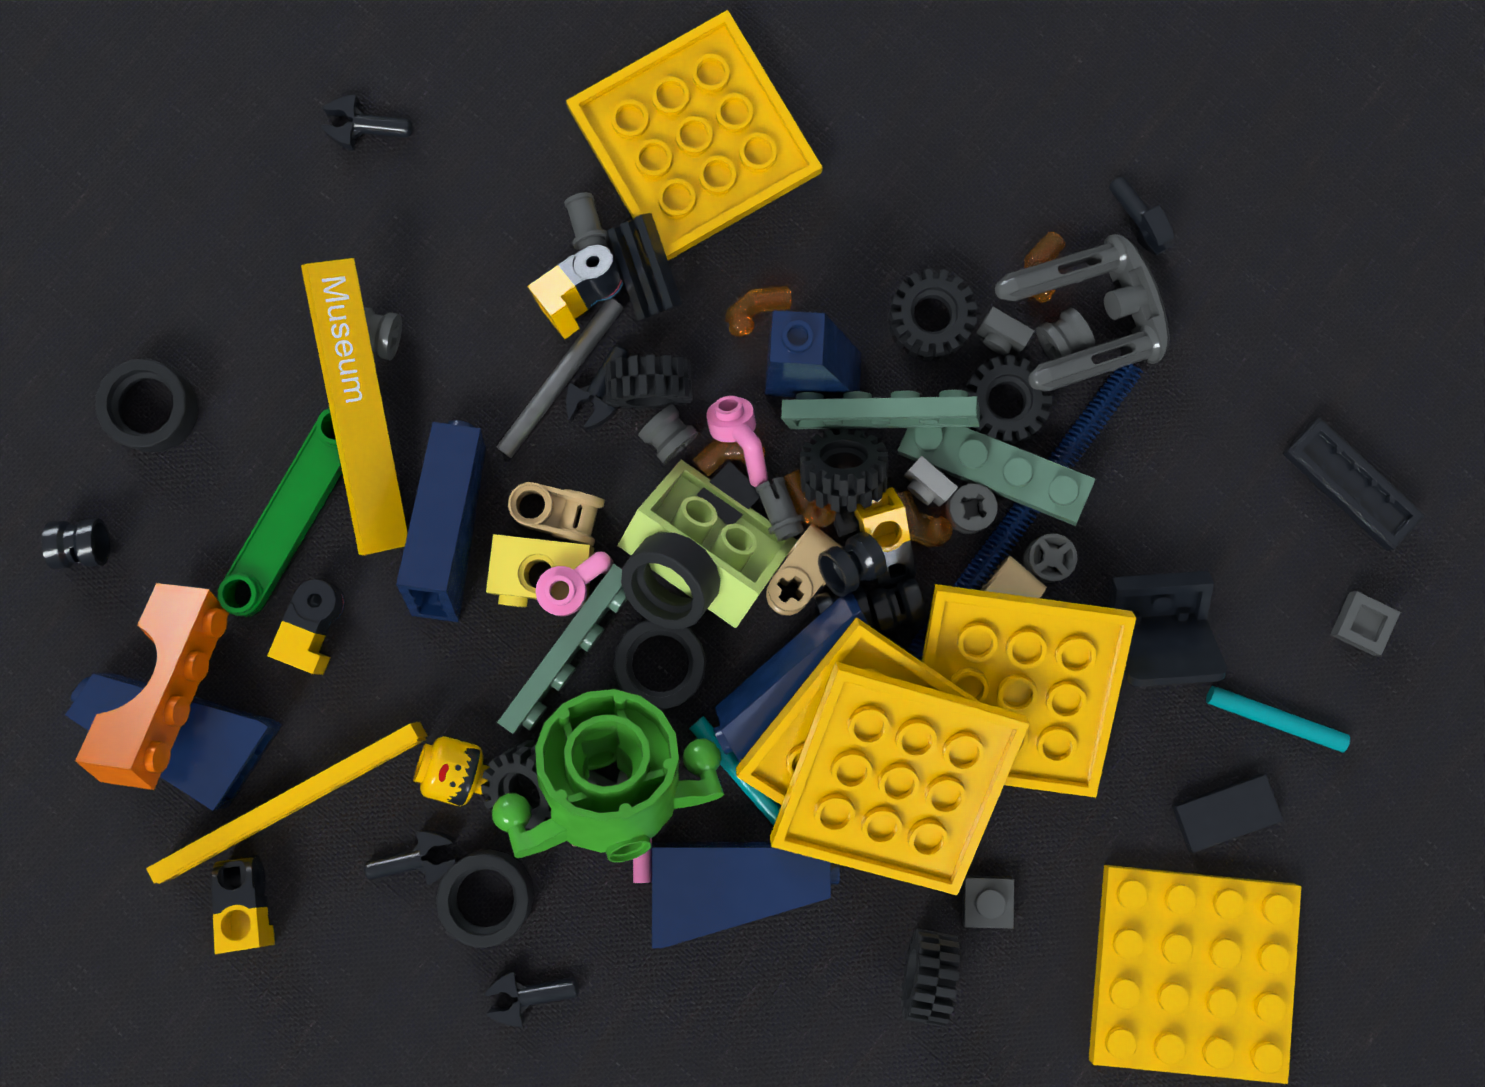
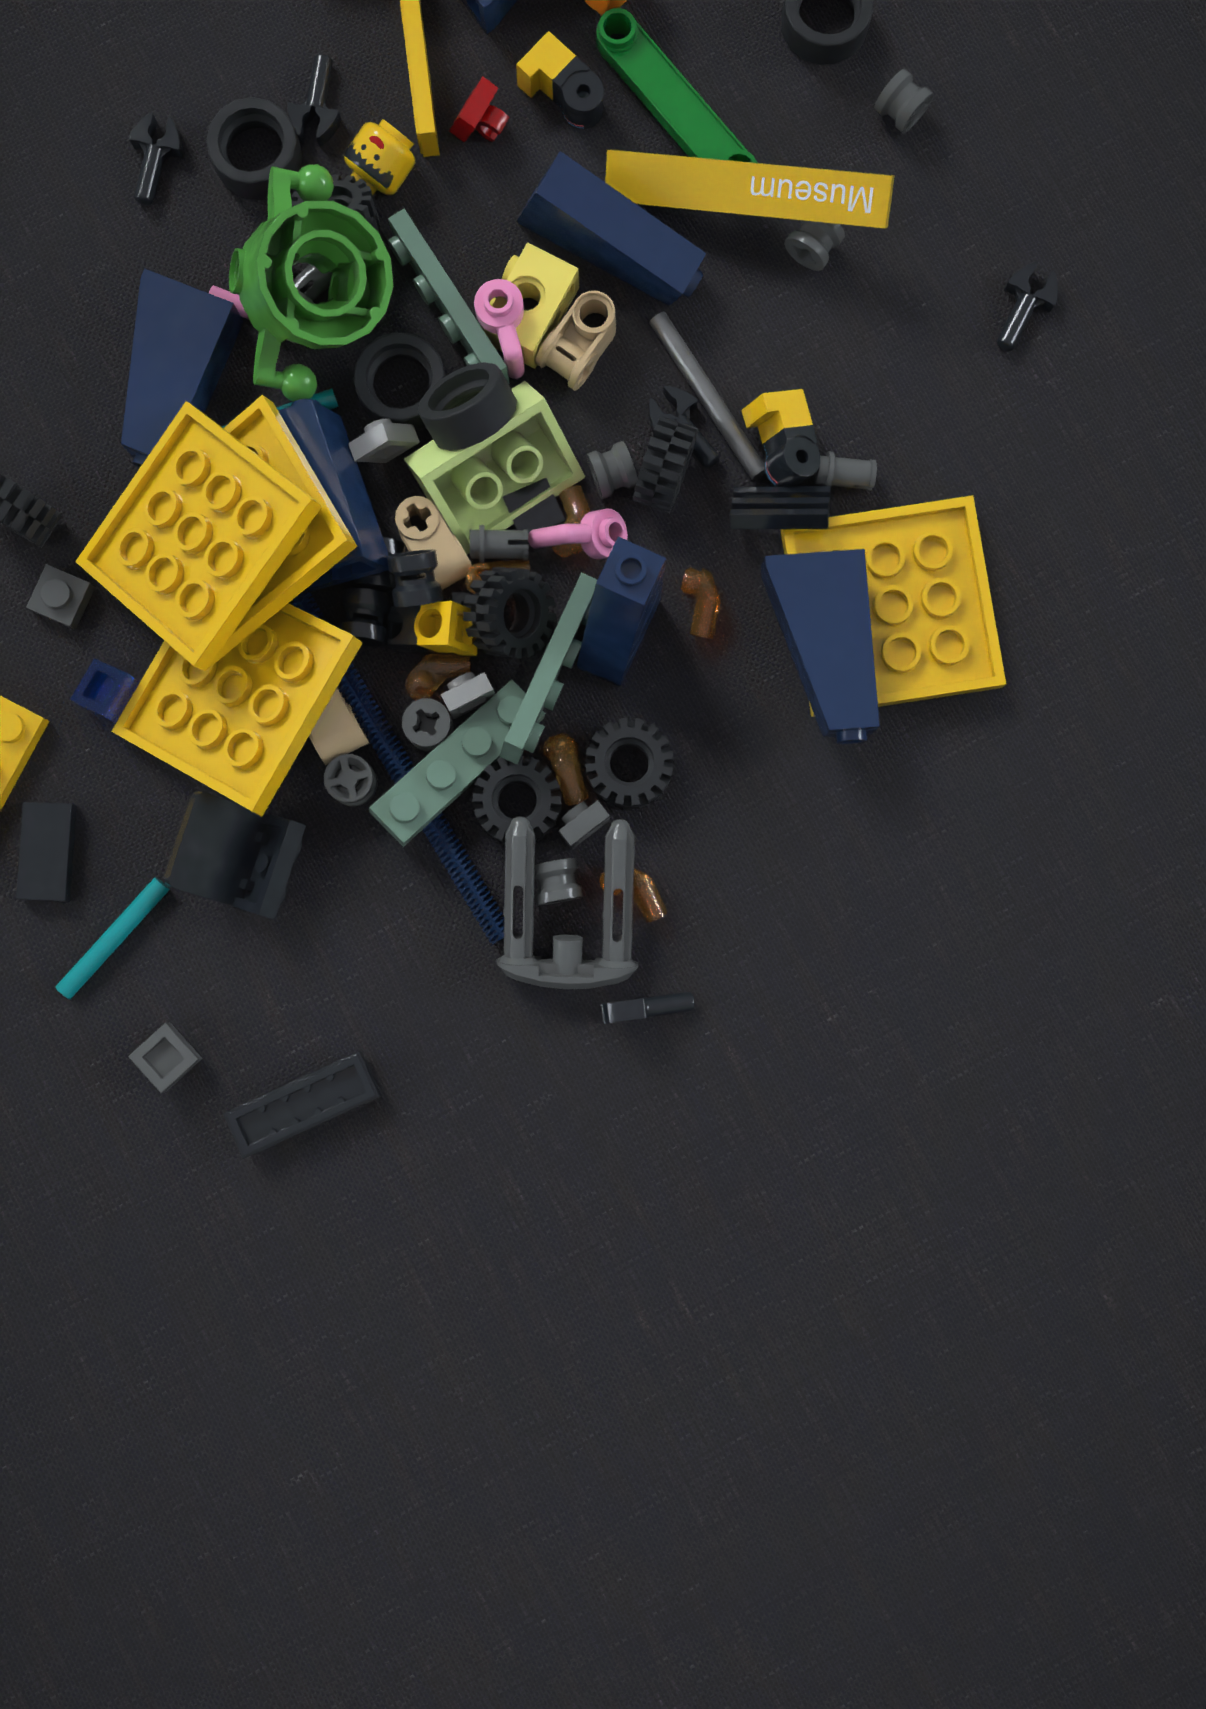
camera: 120 degrees right, 0 degrees up
none -> clear blue plate [70,659,139,724]
none -> light grey plate [348,419,420,463]
none -> red tile [449,76,510,143]
none -> clear orange arm [543,733,589,805]
none -> dark blue slope [761,549,880,744]
none -> dark grey wheel [874,69,934,134]

